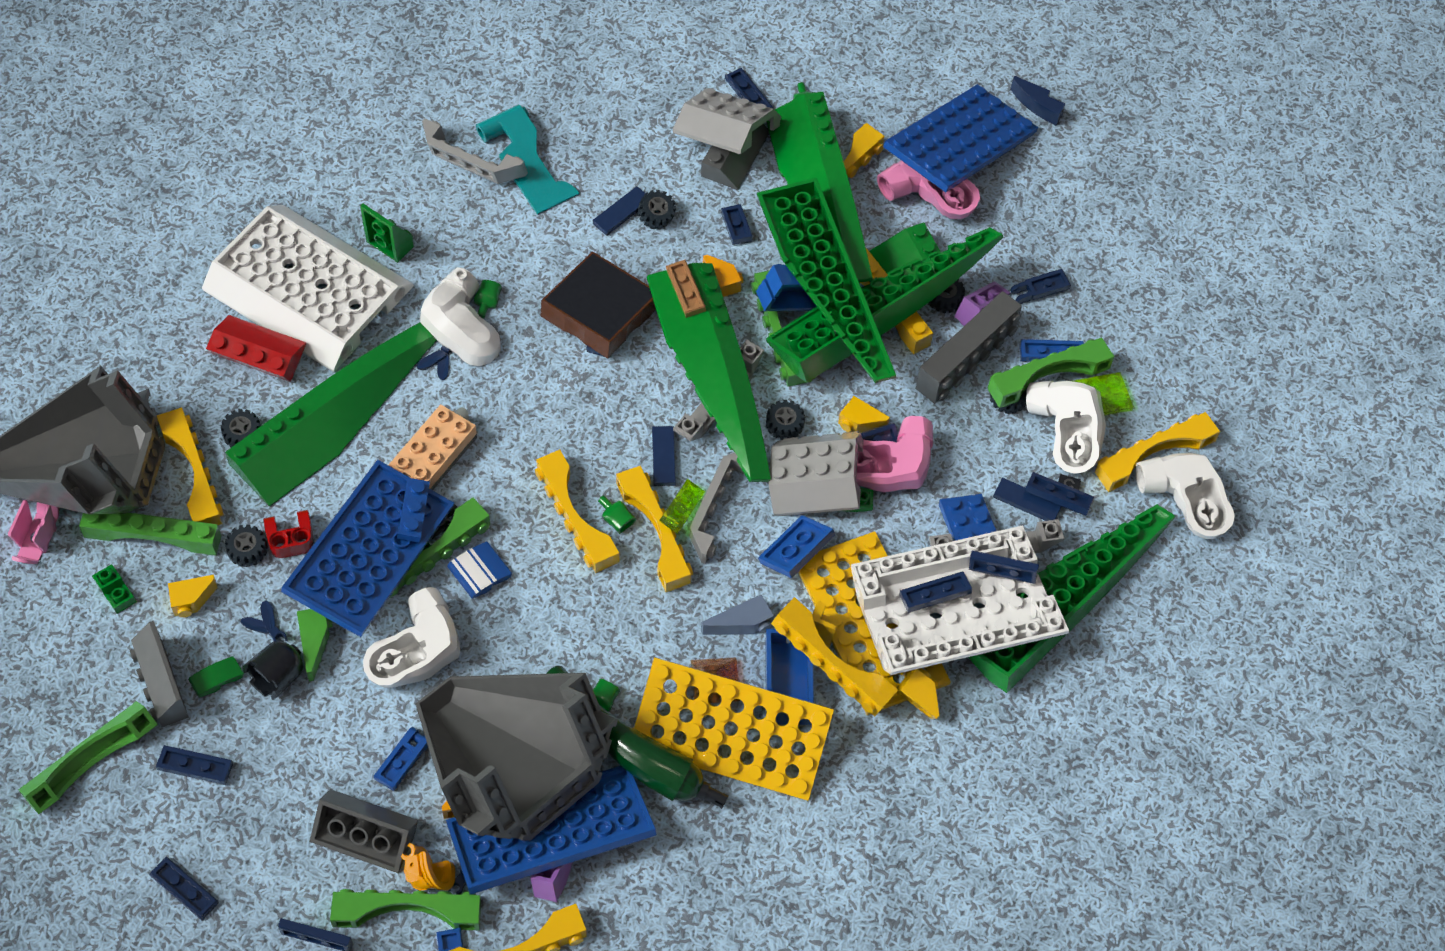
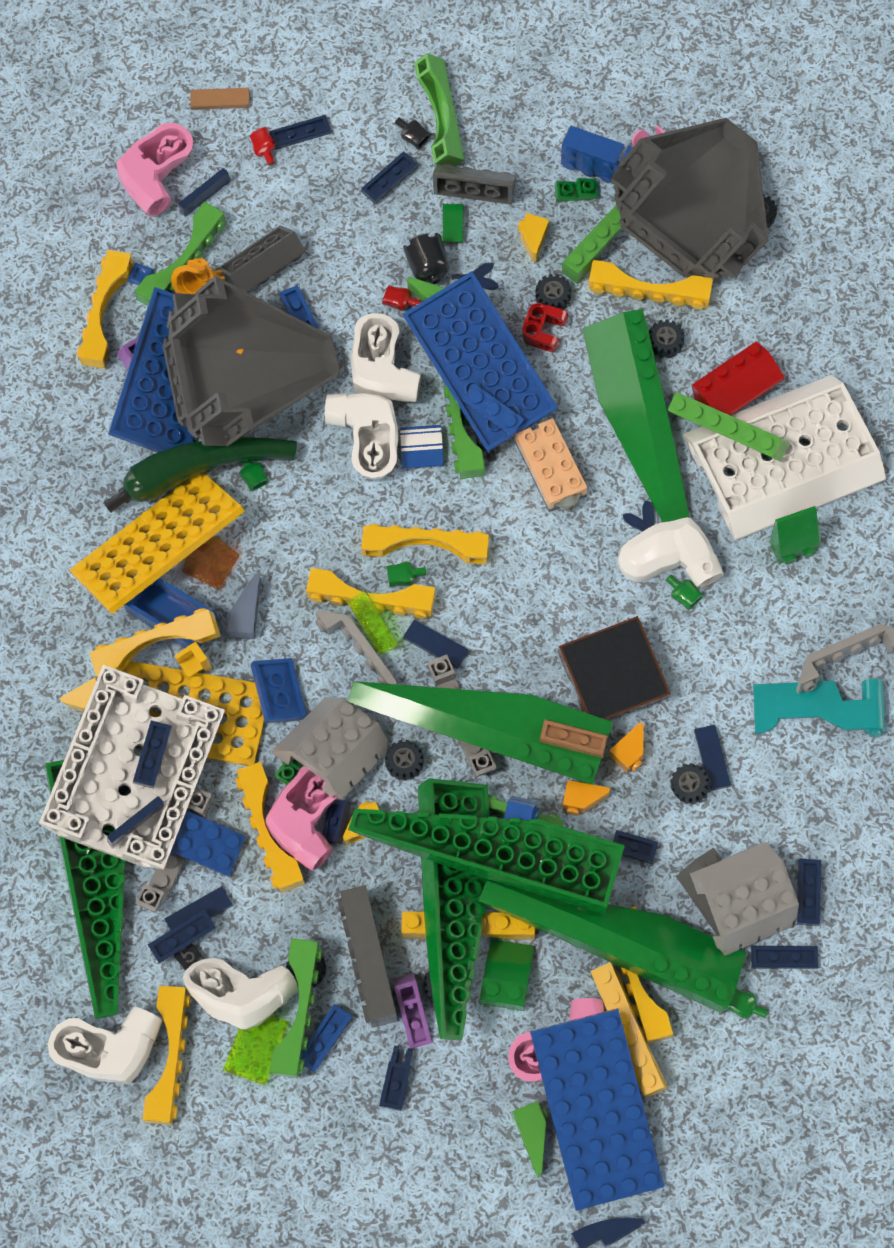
camera: 130 degrees right, 10 degrees up
none -> yellow arch [235,761,305,893]
none -> red piece [249,127,276,165]
none -> white piece [325,393,398,480]
none -> red piece [382,285,422,310]
none -> black piece [395,117,431,150]
none -> bright green slope [512,1101,548,1178]
none -> blue piece [561,125,633,183]
none -> yellow arch [590,962,668,1098]
none -> light orange slope [609,722,644,774]
none -> bright green arch [667,392,789,462]
none -> dark blue plate [797,858,821,926]

